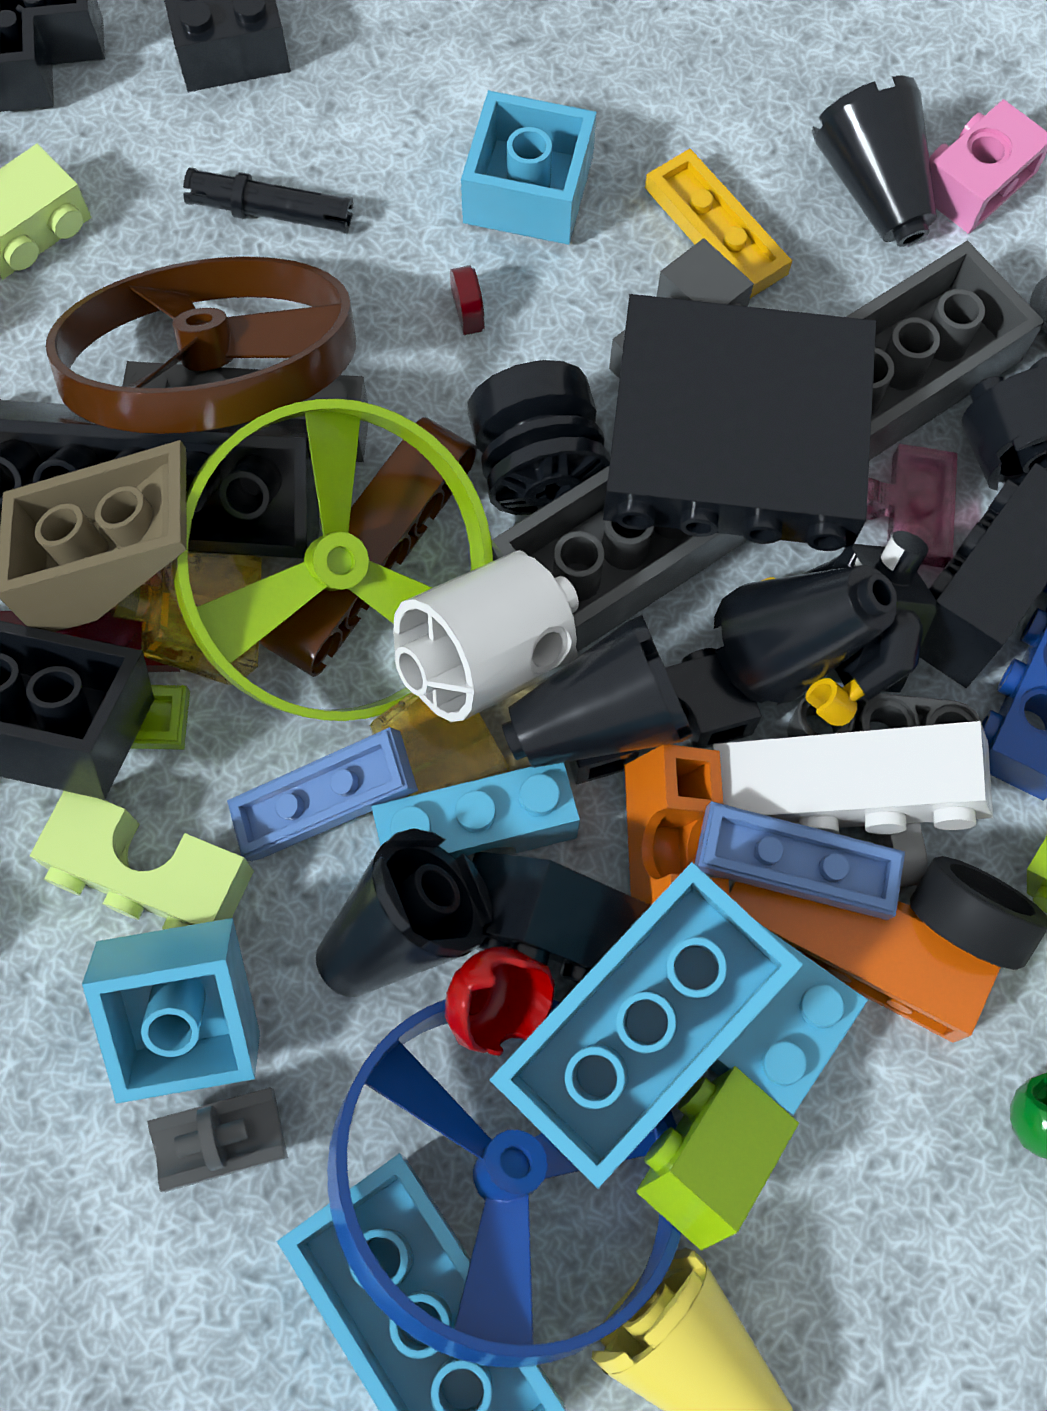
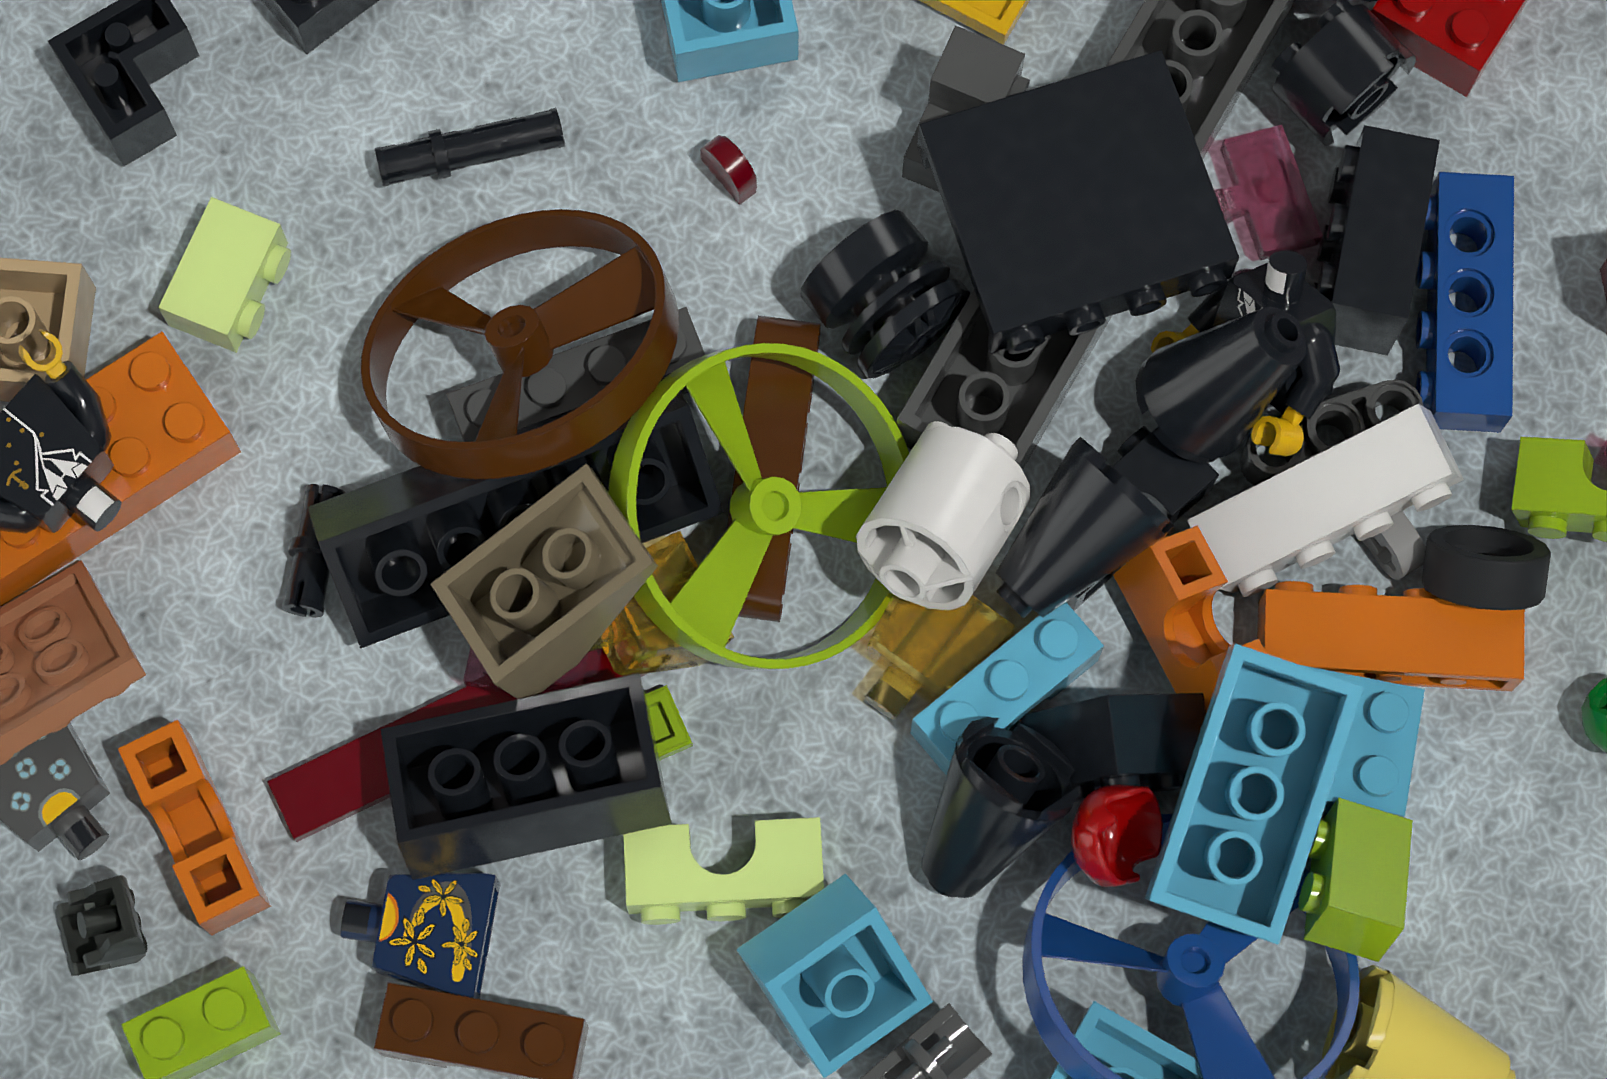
camera: 25 degrees left, 5 degrees up
medium blue tile [227,727,418,861] -> none
medium blue tile [695,801,905,920] -> none

